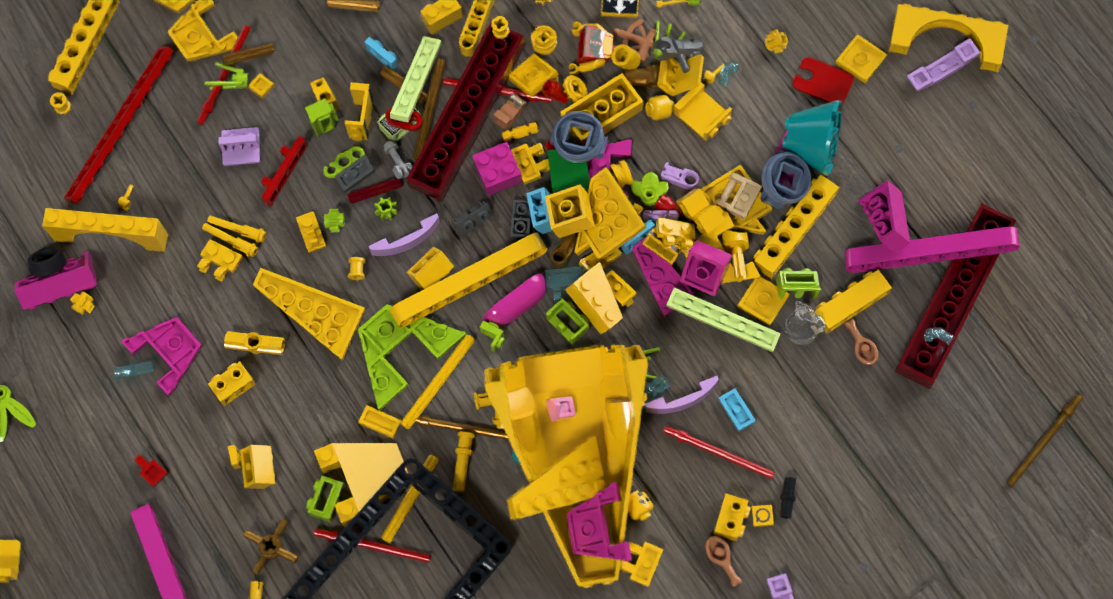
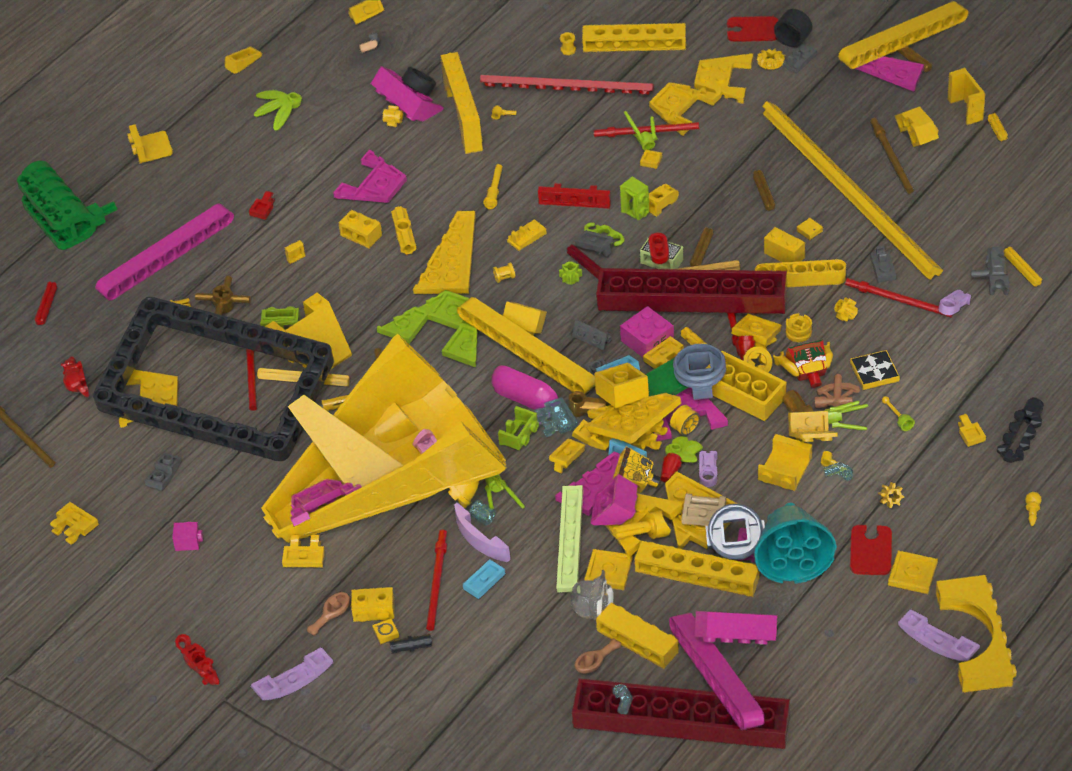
camera: 70 degrees right, 25 degrees down
clear light blue axle [113,361,153,379] -> none
yellow plate [197,239,243,282] -> none
yellow pin [207,215,267,243] -> none
lavender bracket [218,127,260,166] -> none
pearl gold axle [222,44,275,66] -> none
yellow brick [240,445,275,489] -> none
lime gear [324,209,345,233] -> none
yellow panel [345,83,374,141] -> none
yellow tile [358,405,401,439] -> none
medium azure plate [365,37,398,71] -> none
lavender slope [369,214,440,256] -> none
light grey hinge [384,141,412,179] -> none
yellowish green plate [390,36,441,123] -> none
yellow axle [401,334,474,429] -> none
lime bracket [480,321,505,352] -> none
yellow bush [491,16,509,39] -> none
nougat leg [493,94,527,130] -> none
yellow wedge [565,262,623,334] -> none
yellow piece [611,44,641,70] -> none
yellow head [628,490,654,521] -> none
lavender axle [642,210,679,222] -> none
yellow head [645,95,674,121] -> none
dark grey piece [653,37,703,73] -> none
yellow plate [656,217,696,253] -> none
yellow brick [676,189,726,234] -> none
lime window [776,268,821,299] -> none

